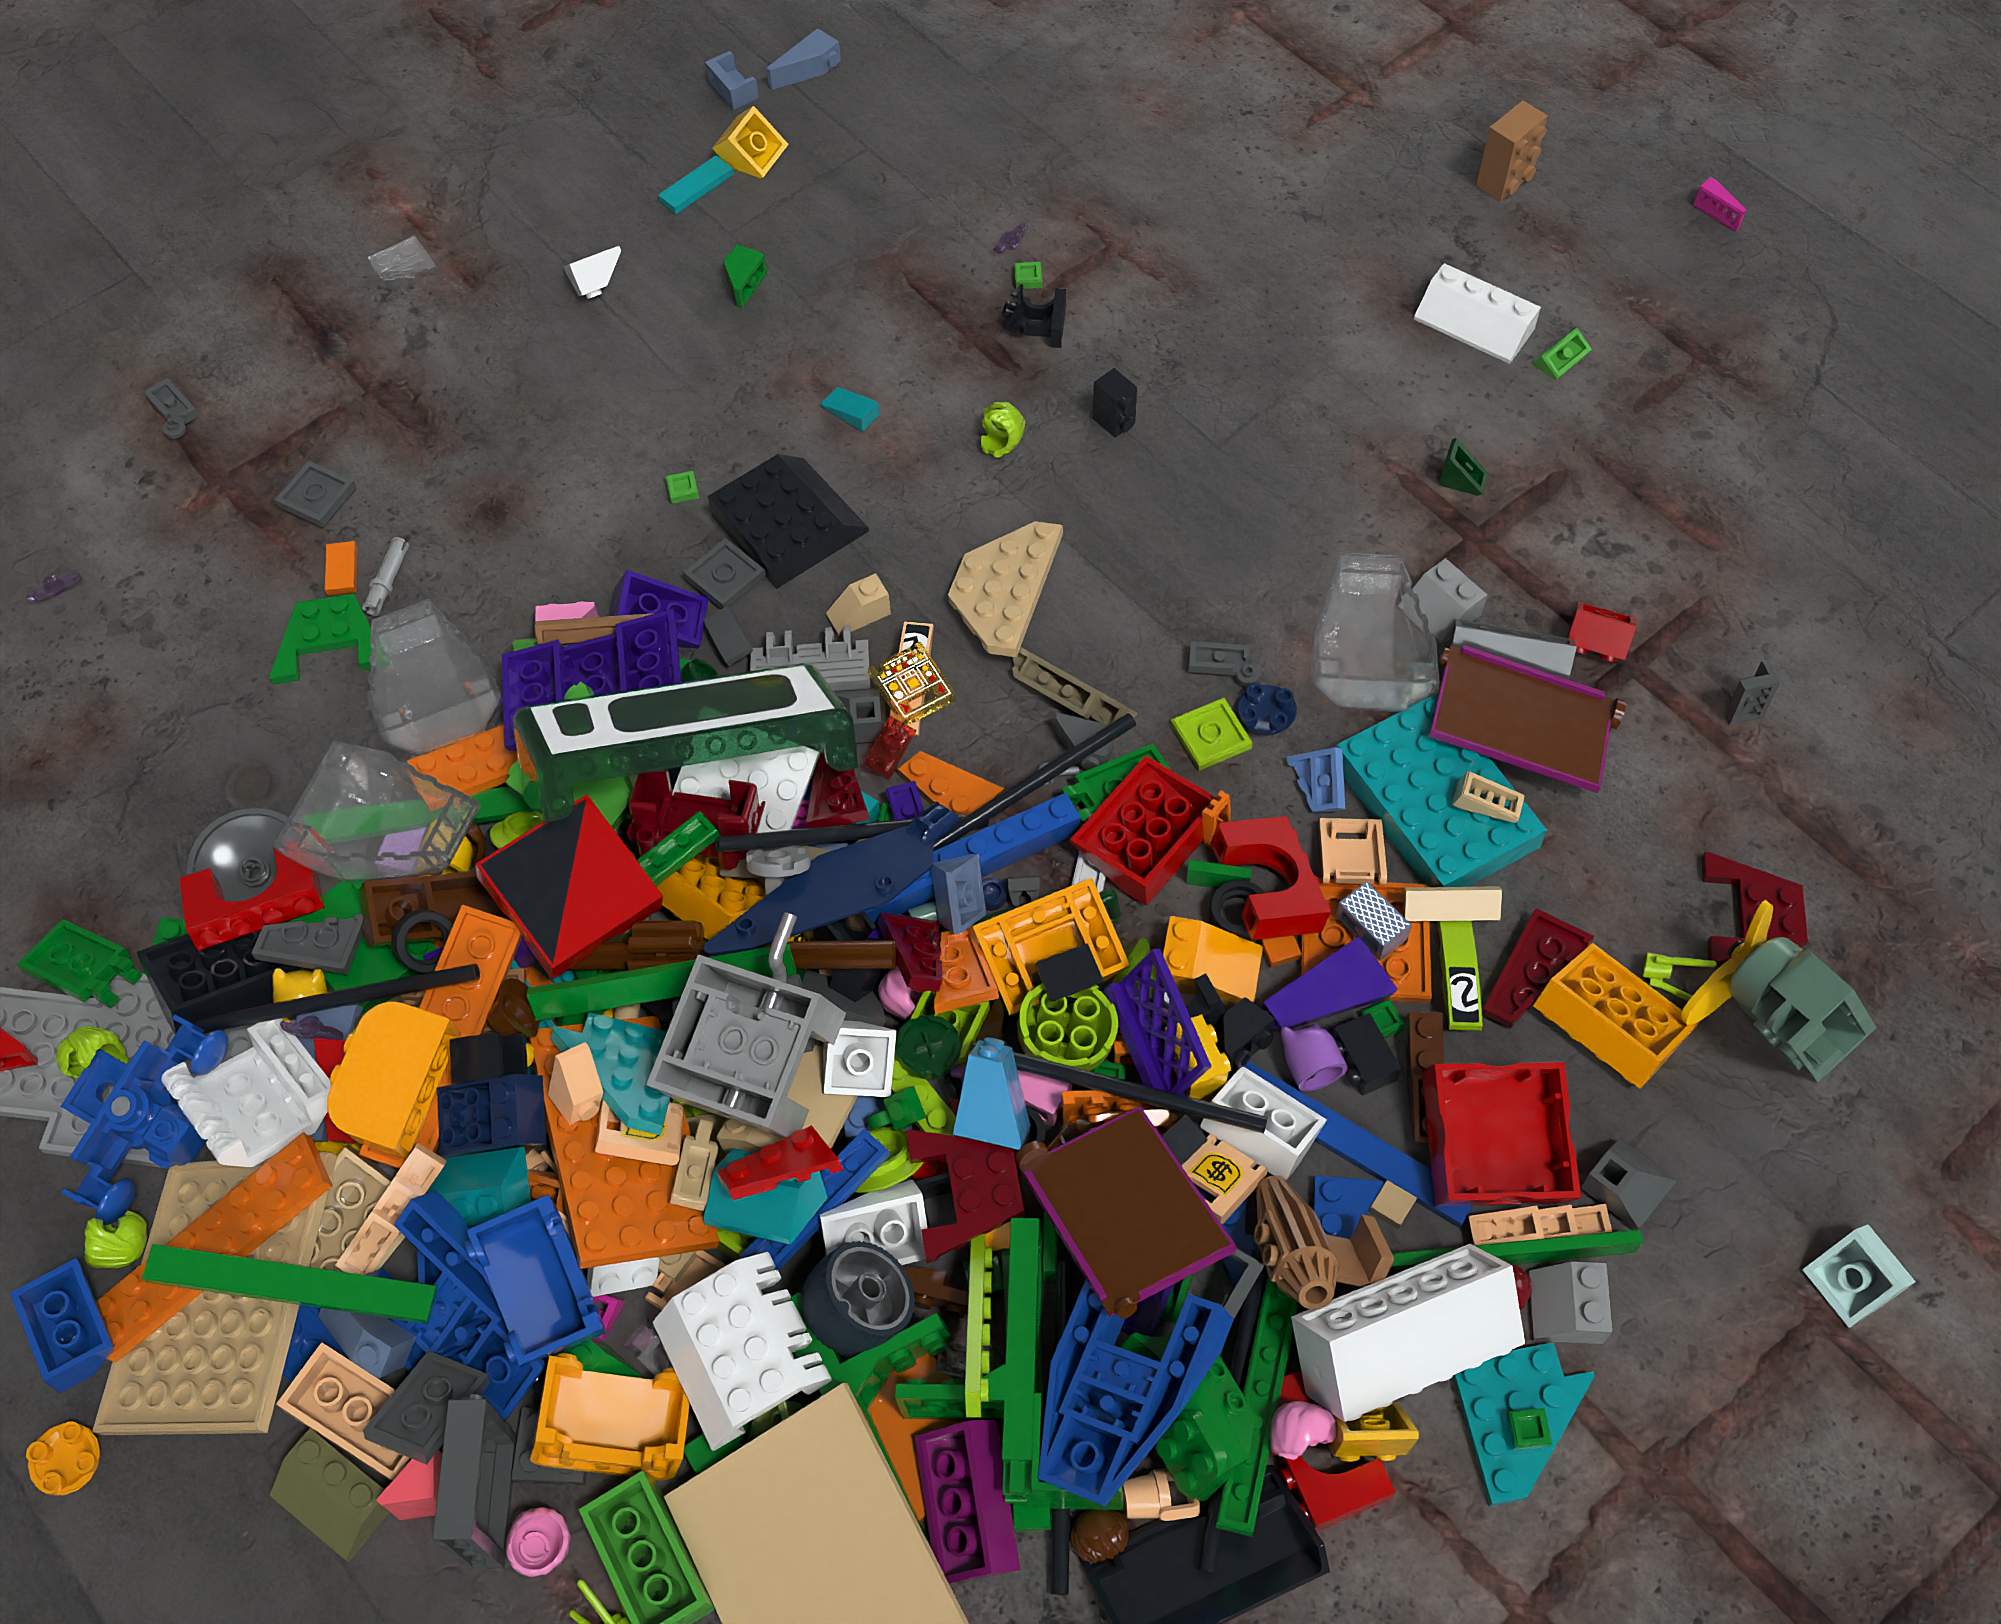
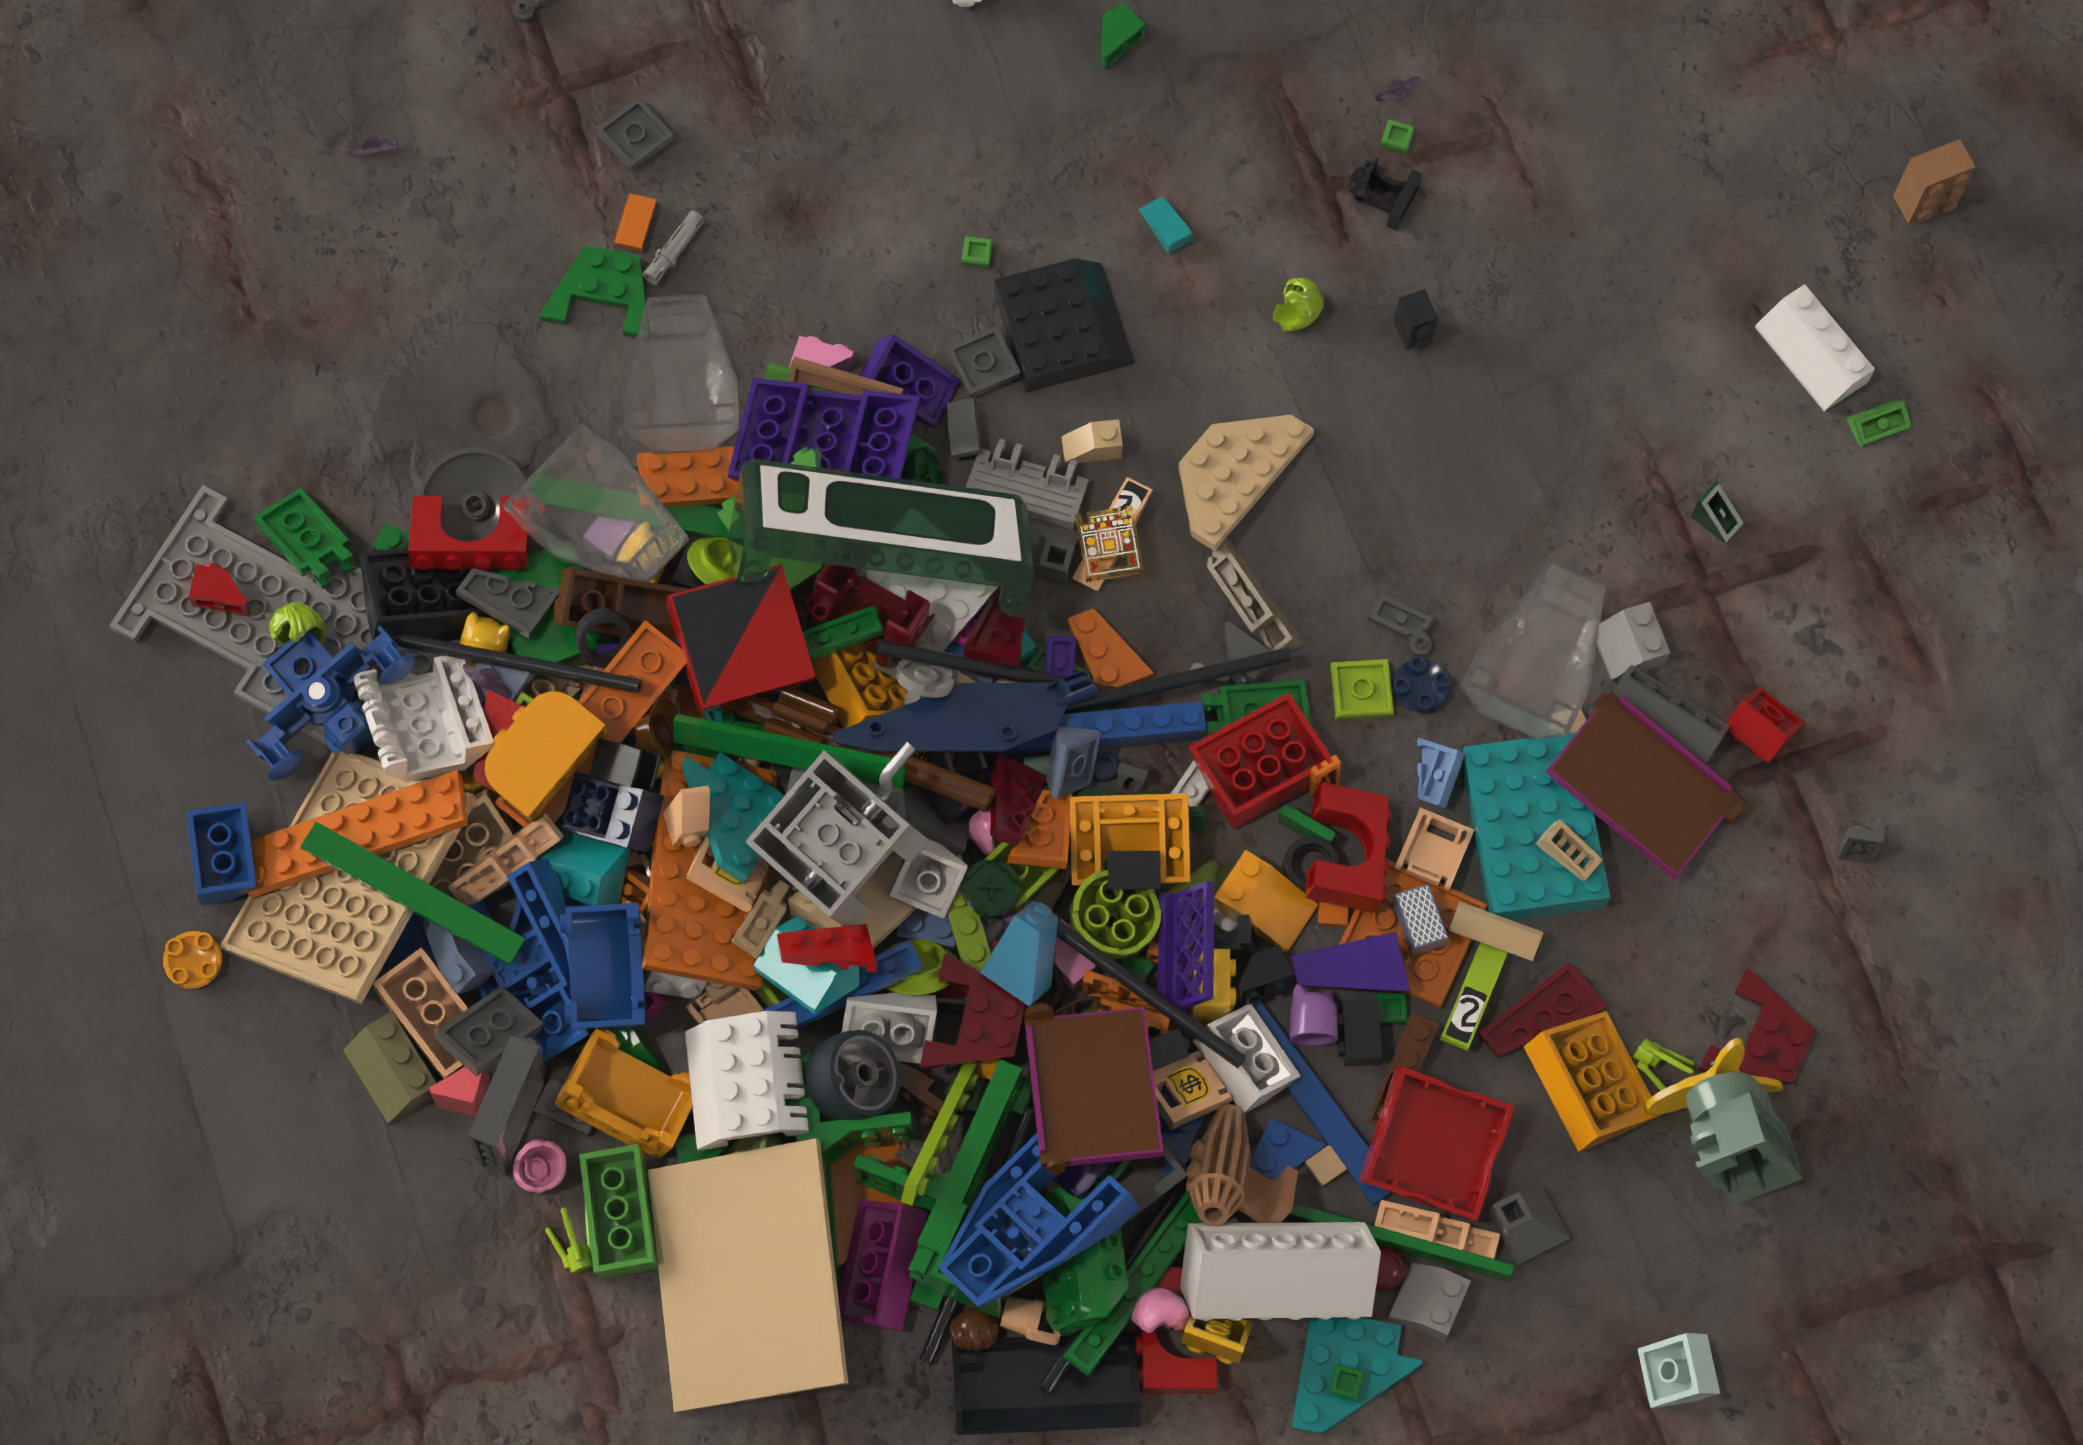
camera: 15 degrees right, 10 degrees up
lime hair [84,1210,148,1268] -> none
clear red hips [864,715,917,778] -> none
green plate [867,1086,927,1131] -> none

